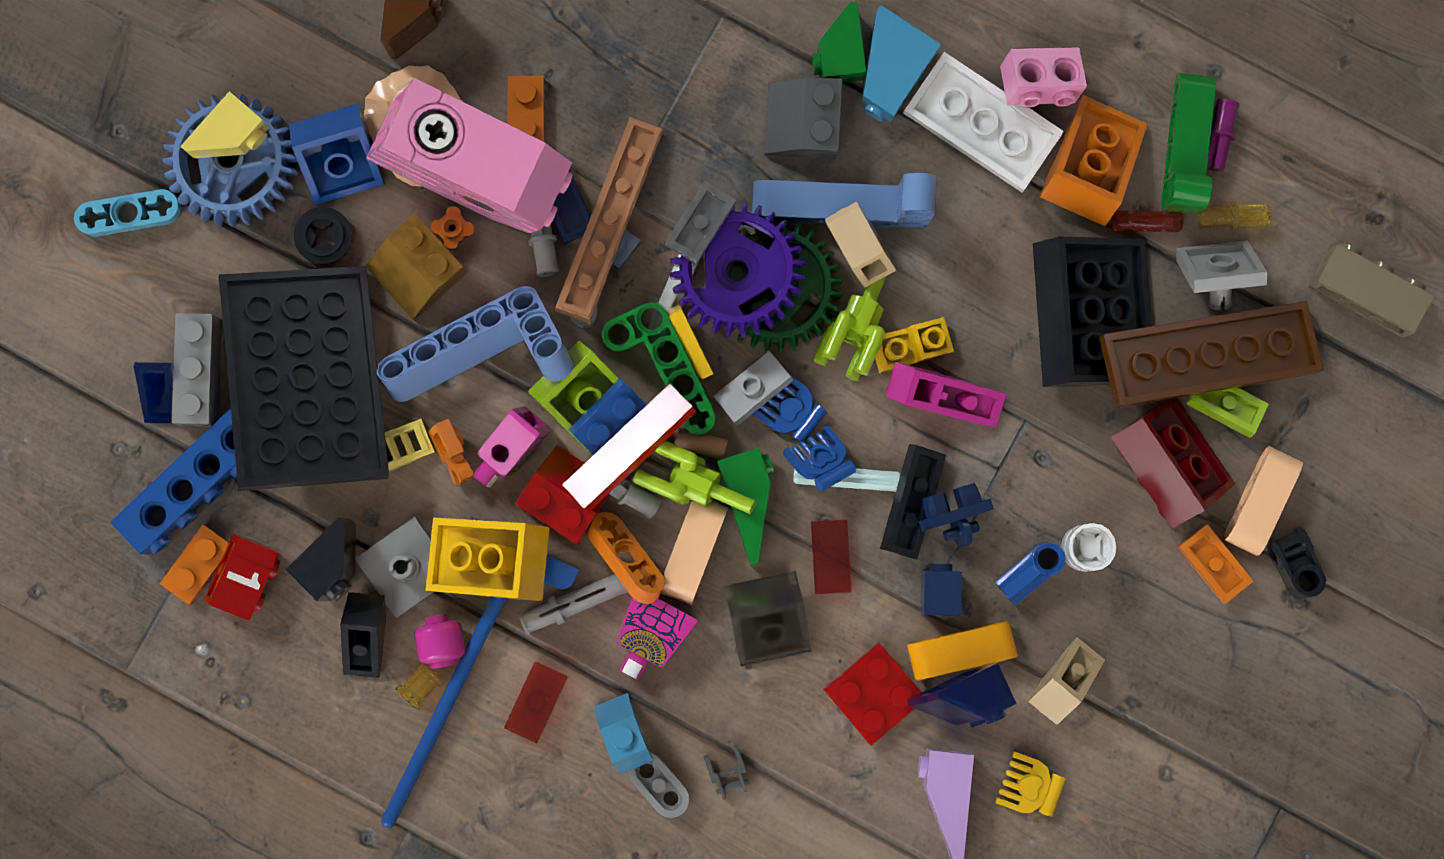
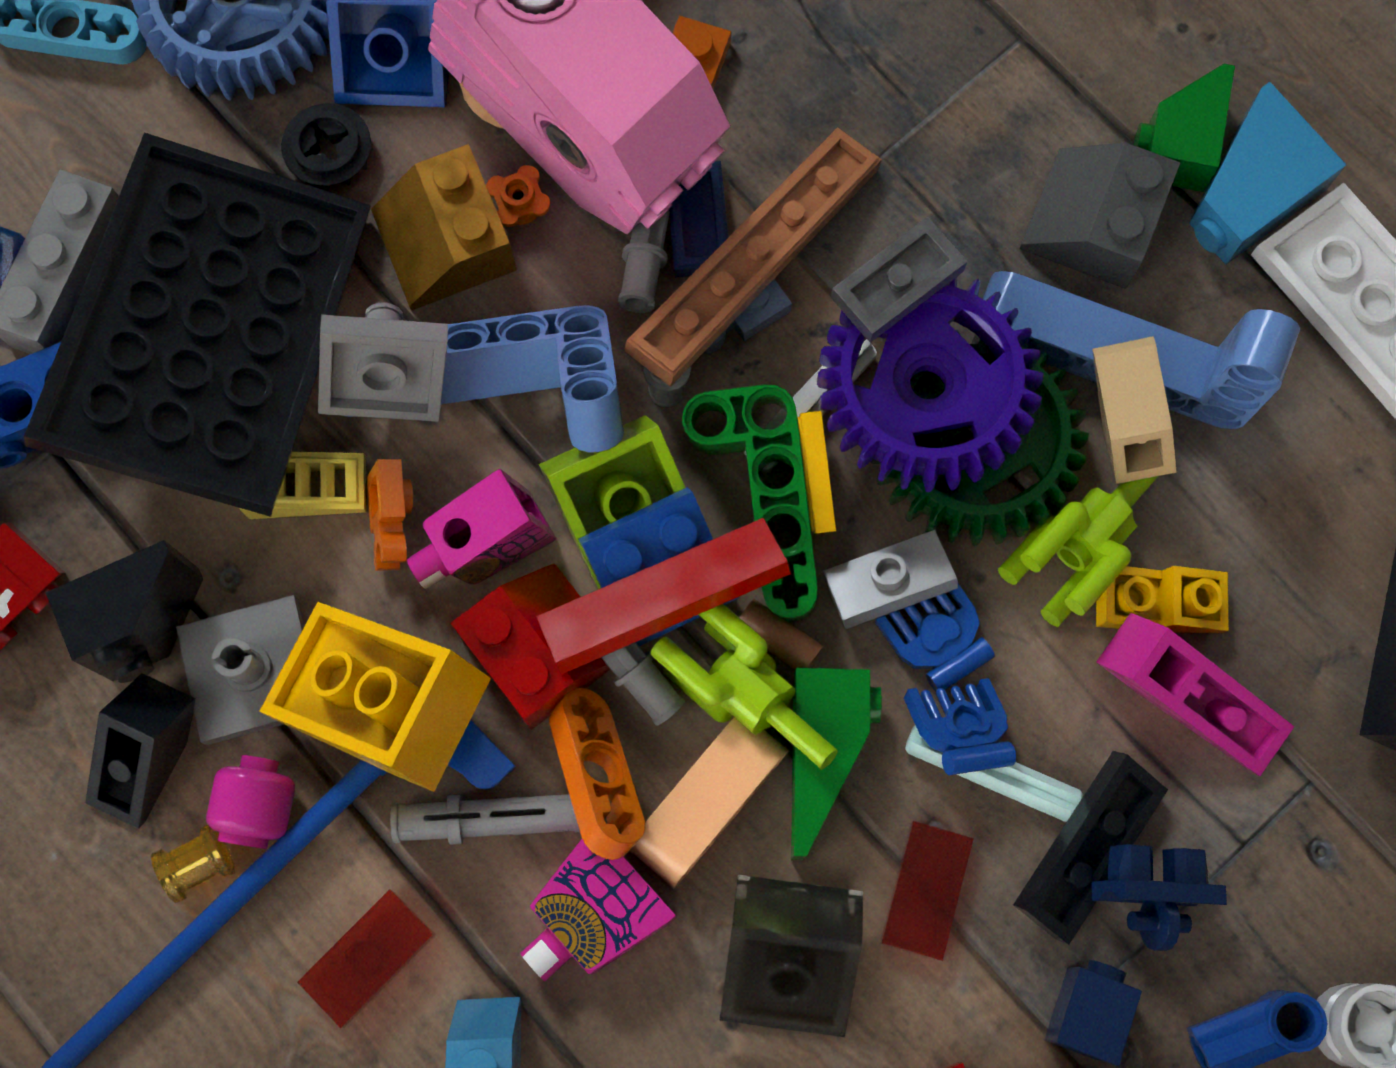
camera: 25 degrees right, 10 degrees down
none -> light grey tile [318,303,448,422]

